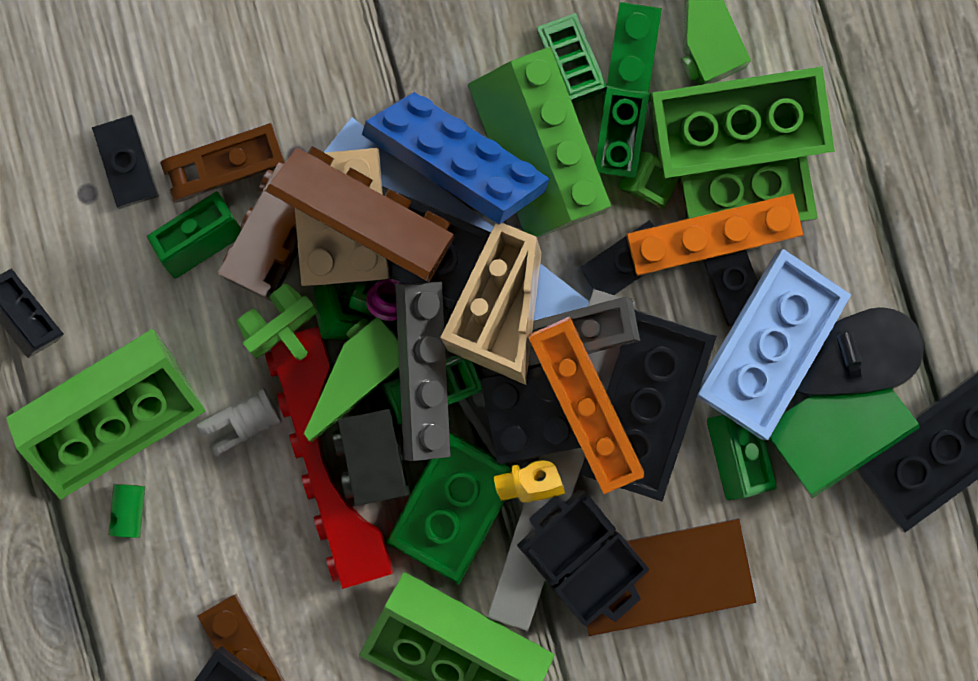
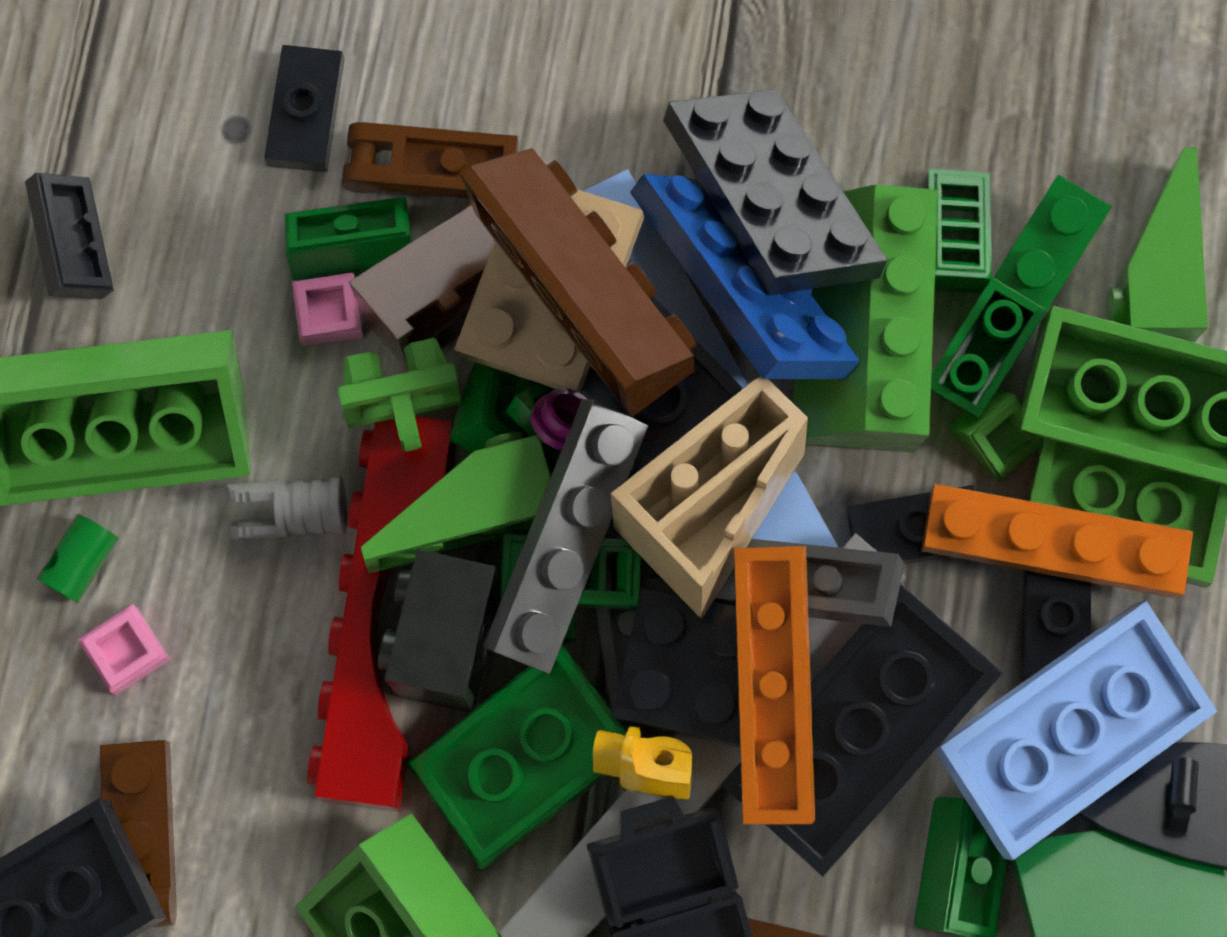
camera: 30 degrees right, 10 degrees down
none -> bright pink tile [78,604,170,696]
none -> bright pink tile [292,272,364,347]
none -> plate [663,90,887,296]

